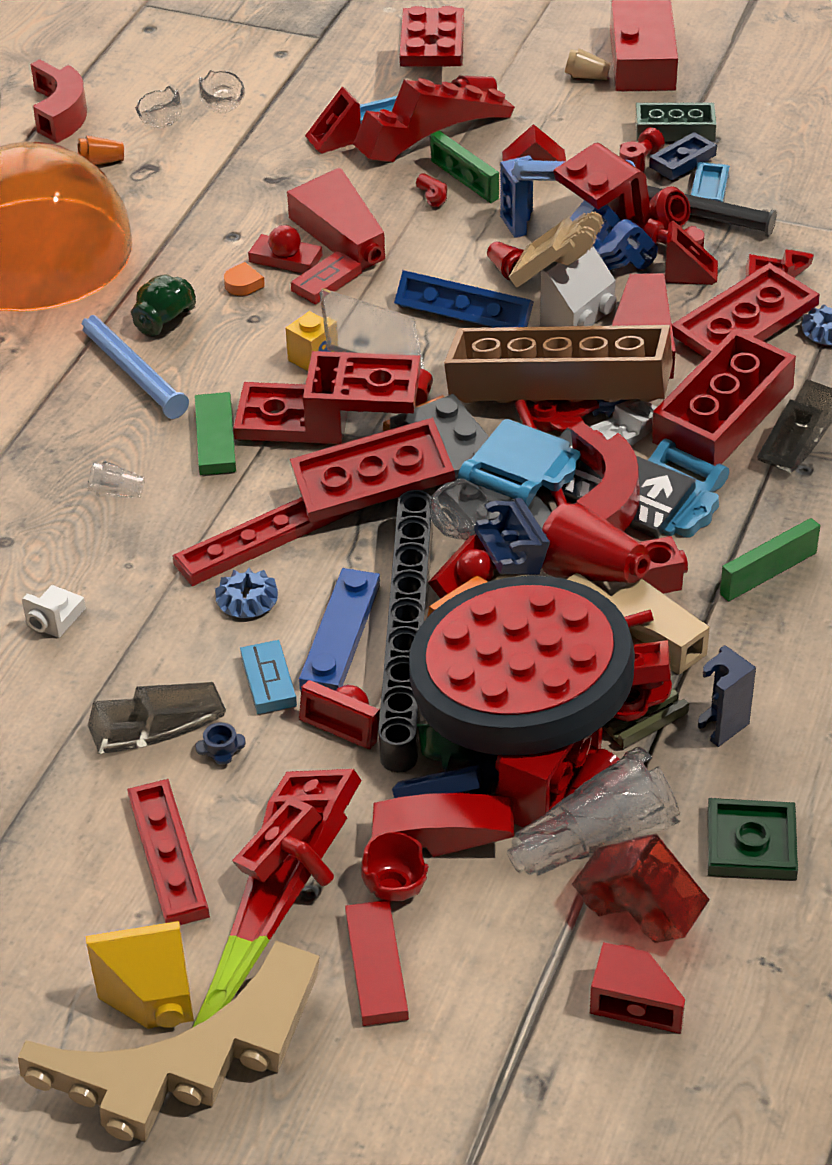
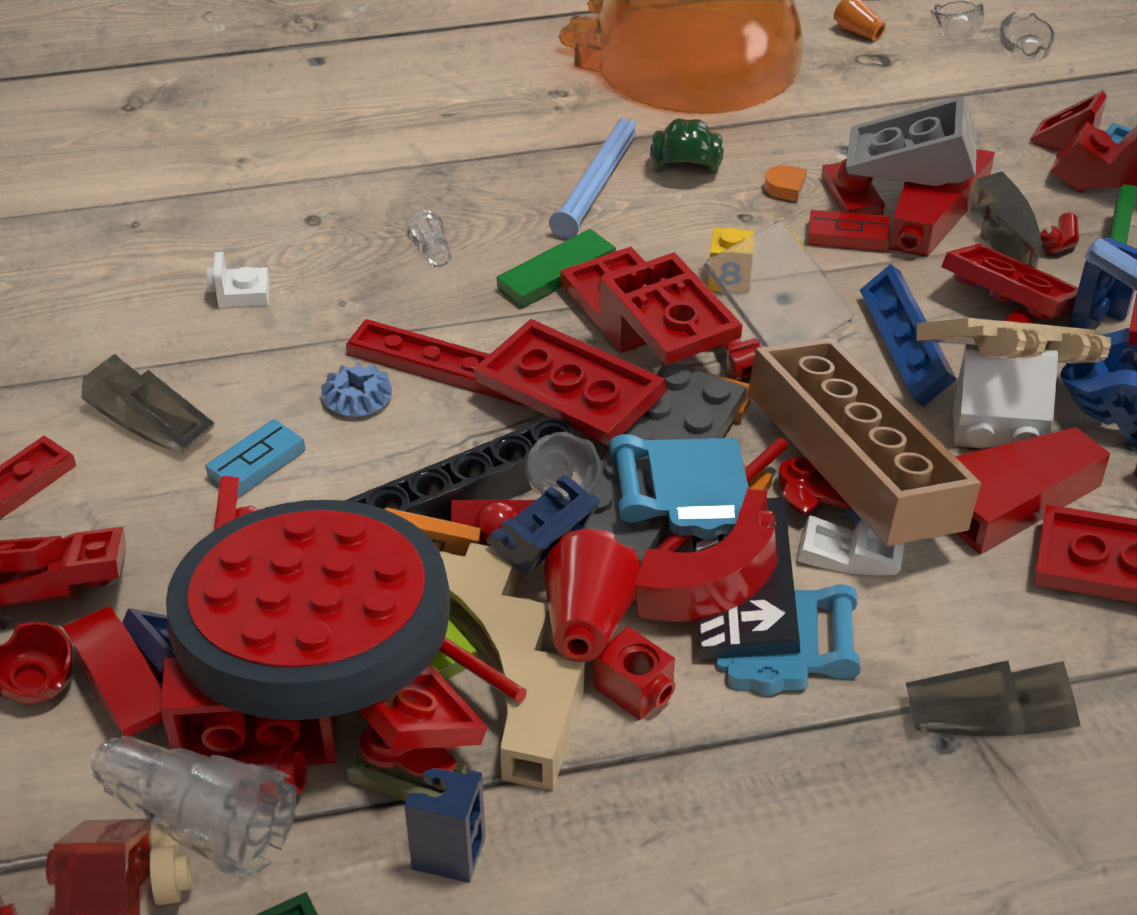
camera: 55 degrees right, 0 degrees up
dark blue plate [196,722,246,765] -> none
plate [299,568,380,690] -> none
red brick [652,328,796,466] -> none
green tile [720,518,821,602] -> none
none -> light grey slope [846,95,977,186]
none -> red plate [941,243,1078,320]
none -> clear smoke slope [970,171,1041,268]

